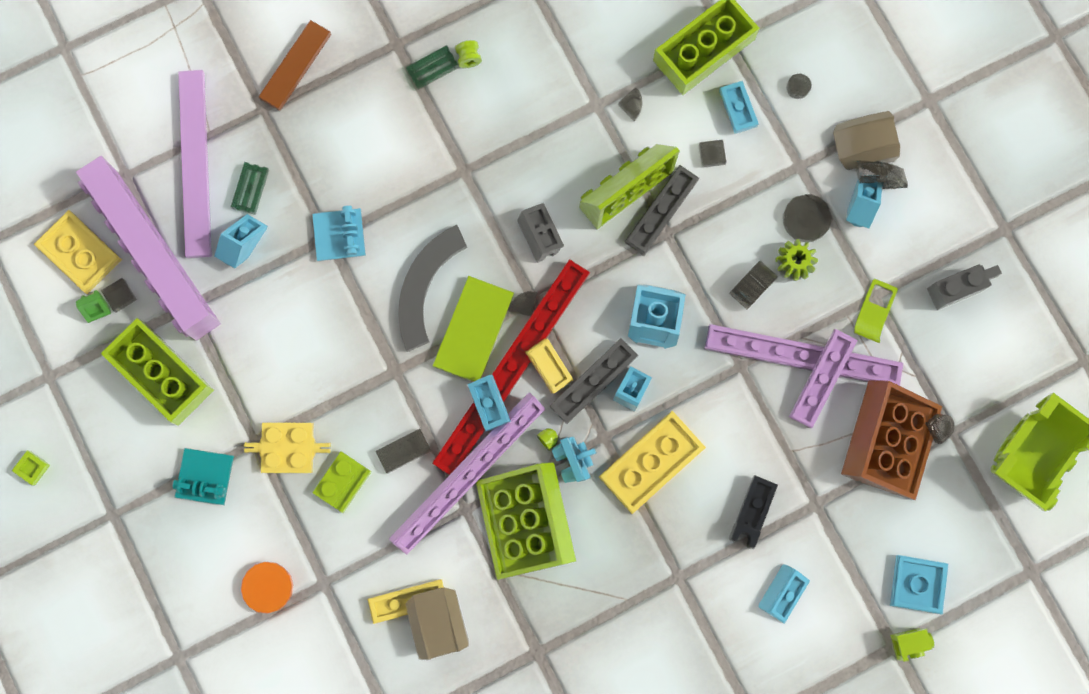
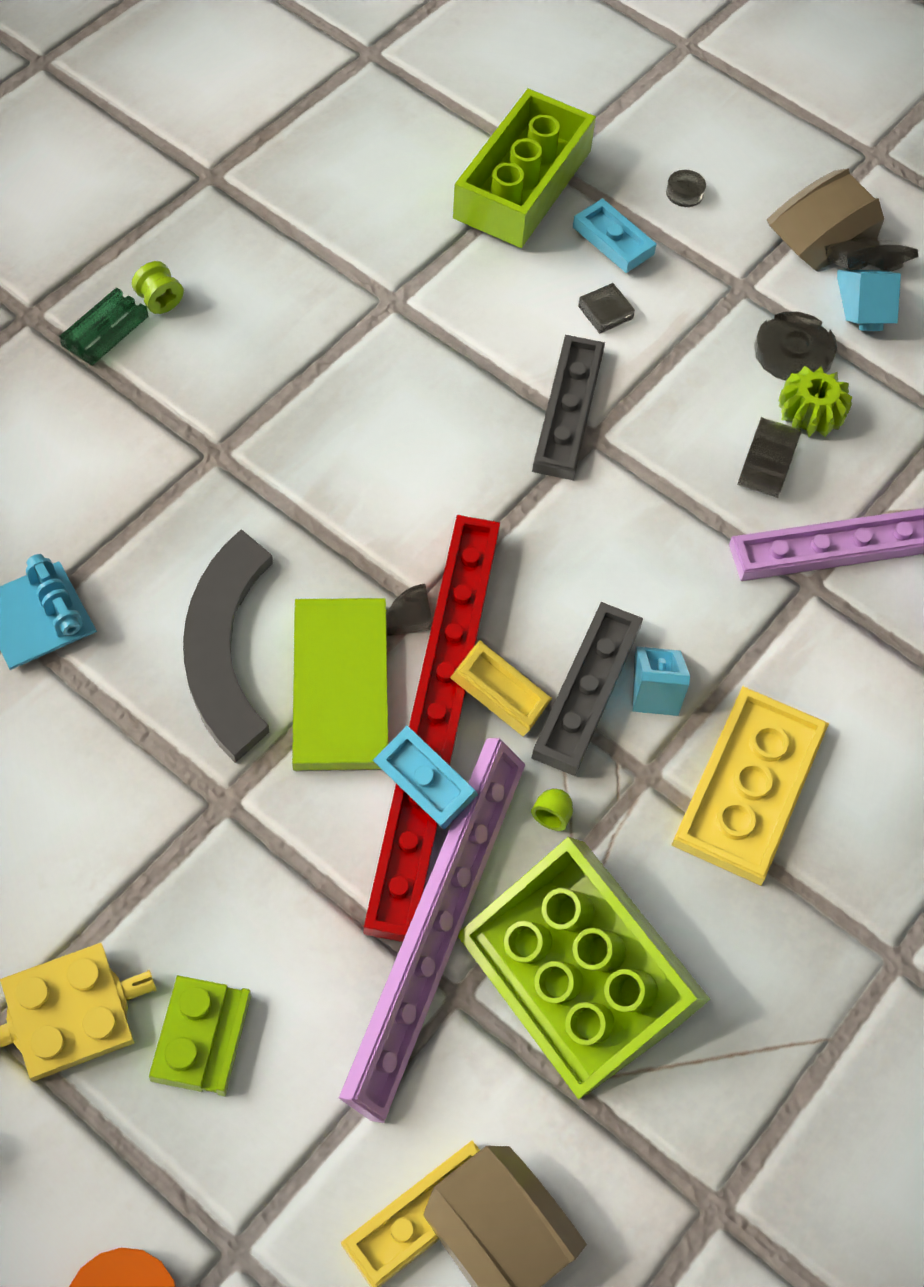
camera: 25 degrees left, 20 degrees down
clear smoke tile [375,429,432,474] -> none
dark grey hinge [517,203,564,263] -> none
medium azure hips [552,437,596,483] -> none
lime slope [579,144,680,230] -> none
clear smoke tile [618,87,643,122] -> none
medium azure slope [628,285,686,349] -> none

